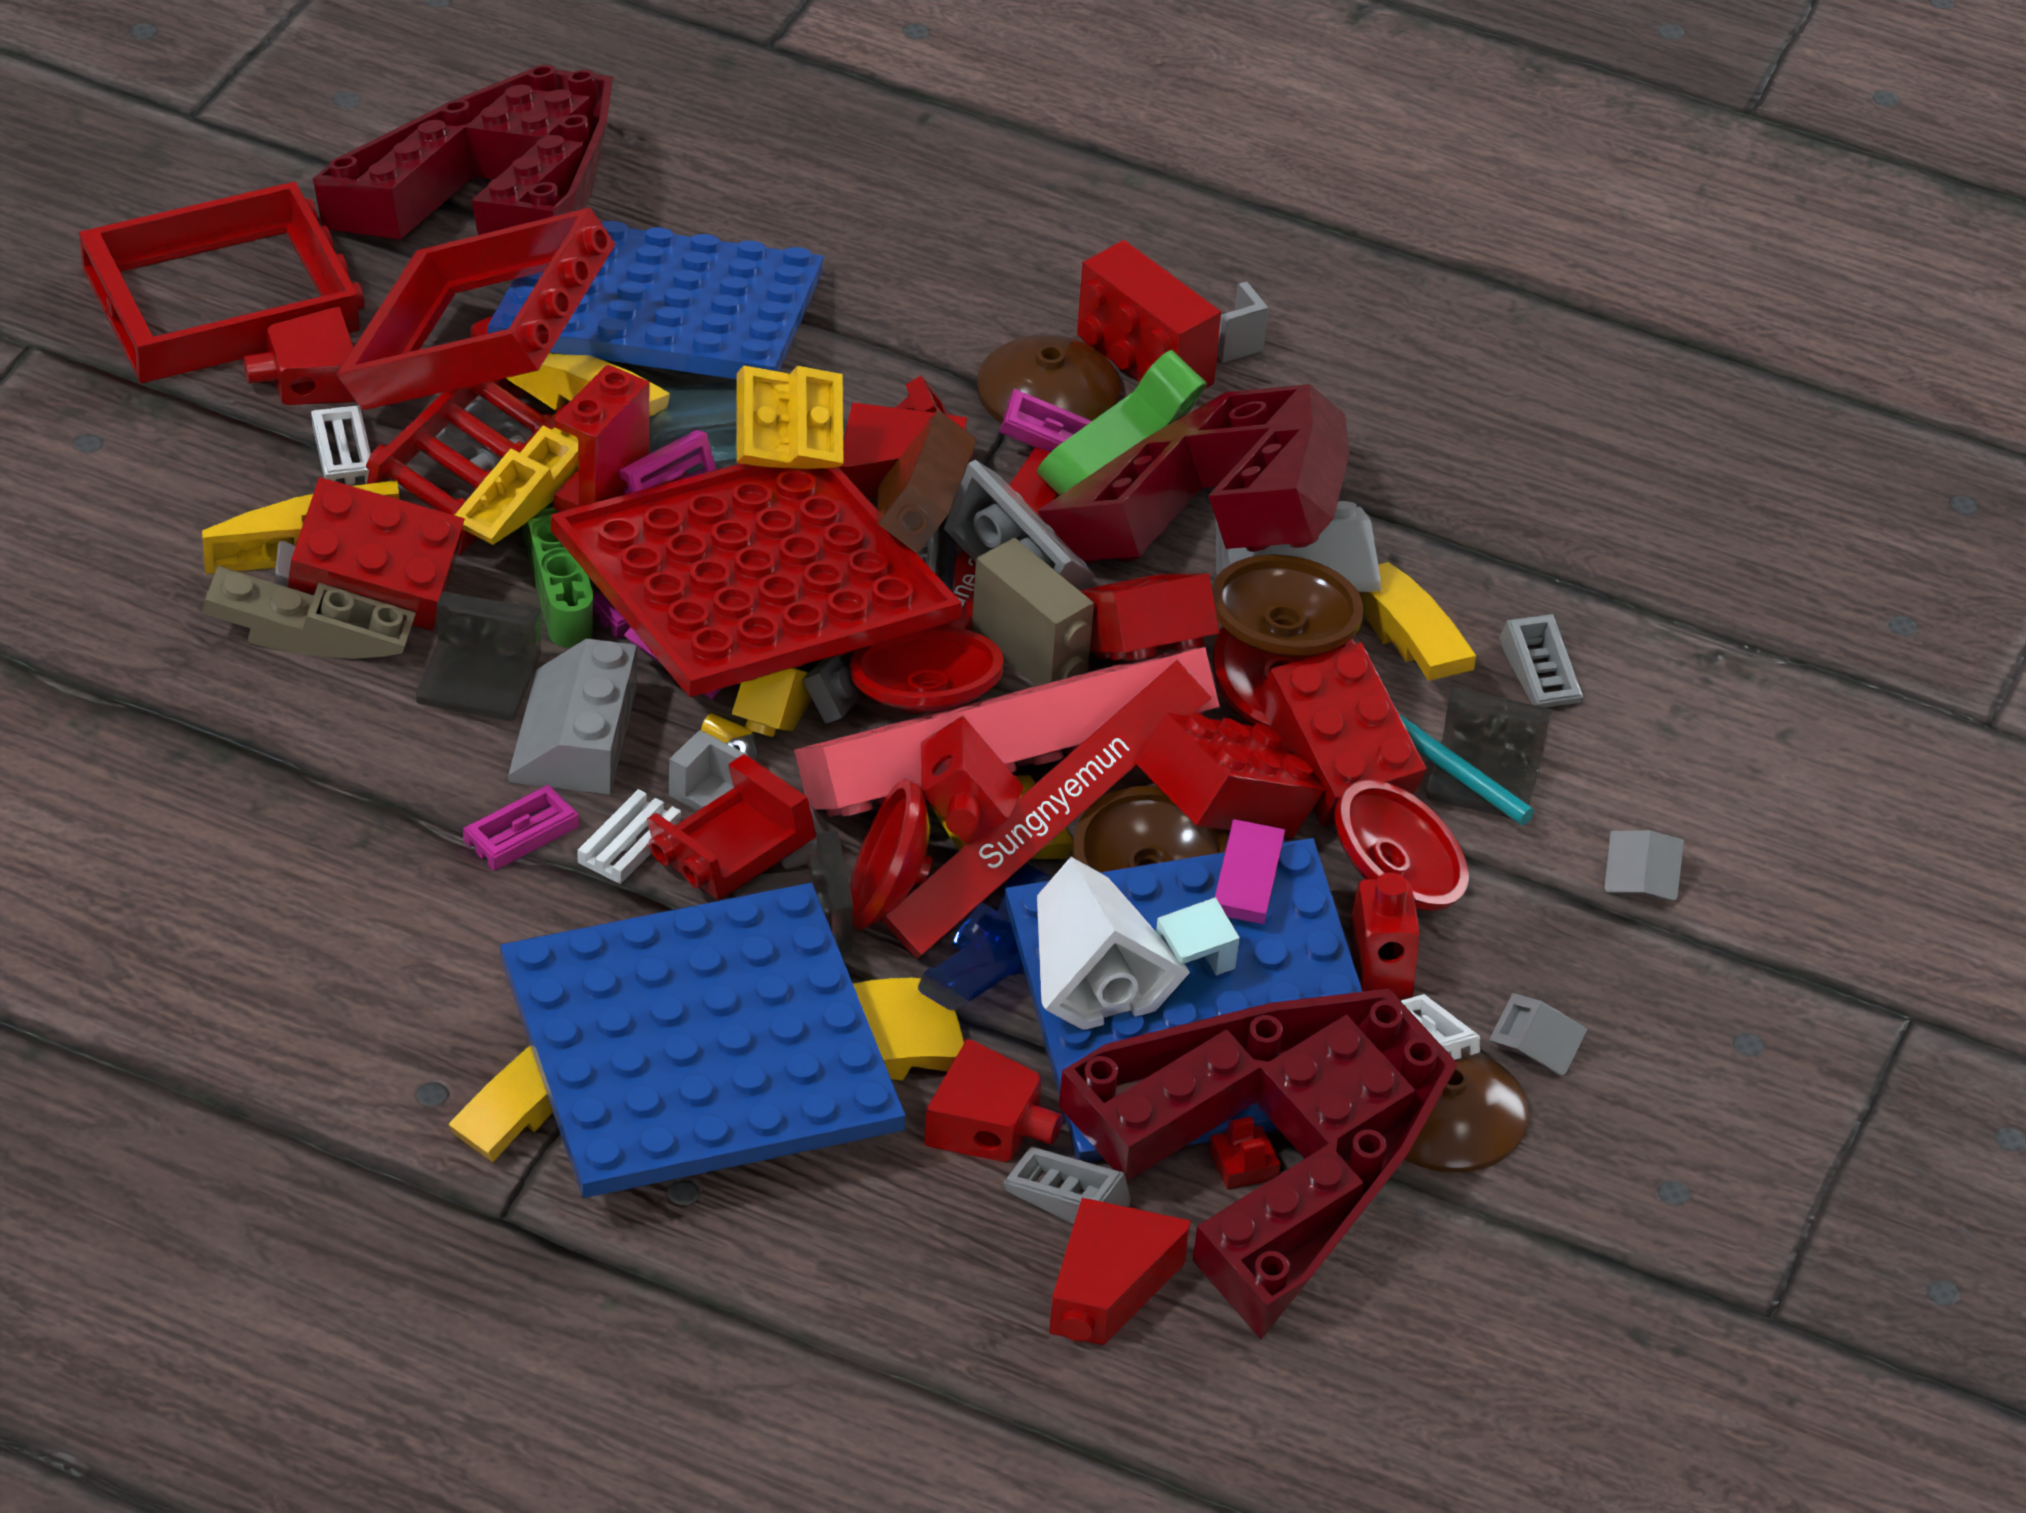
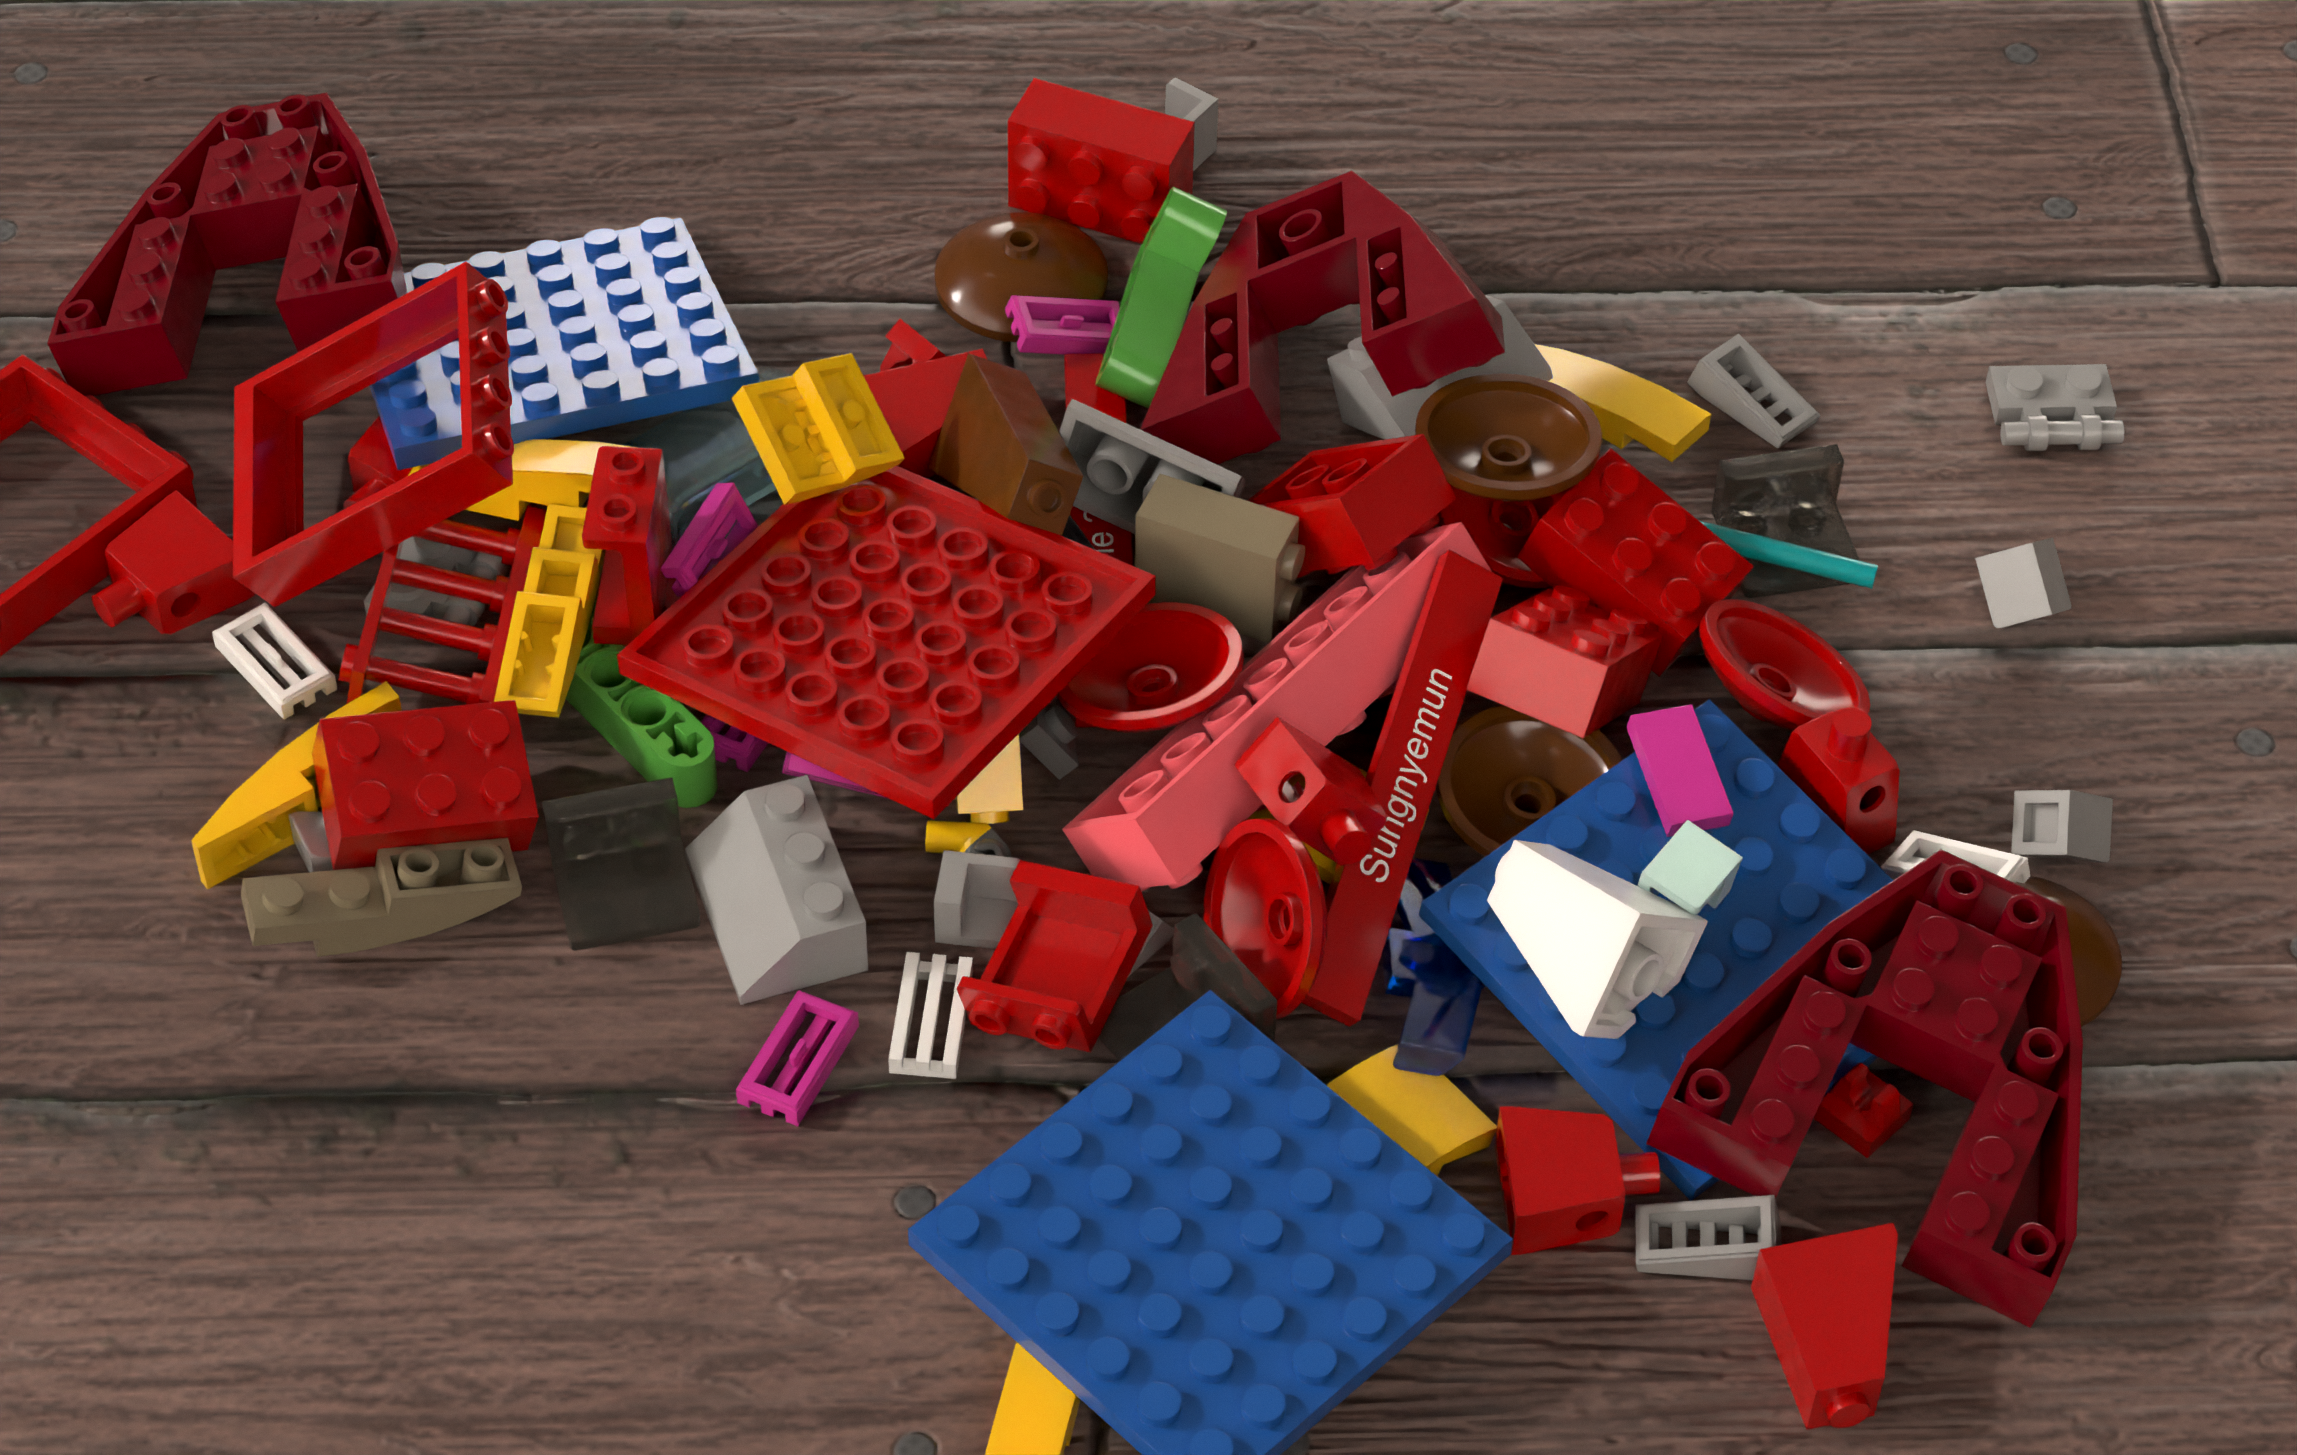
camera: 25 degrees left, 5 degrees up
none -> light grey plate [1986,364,2124,451]

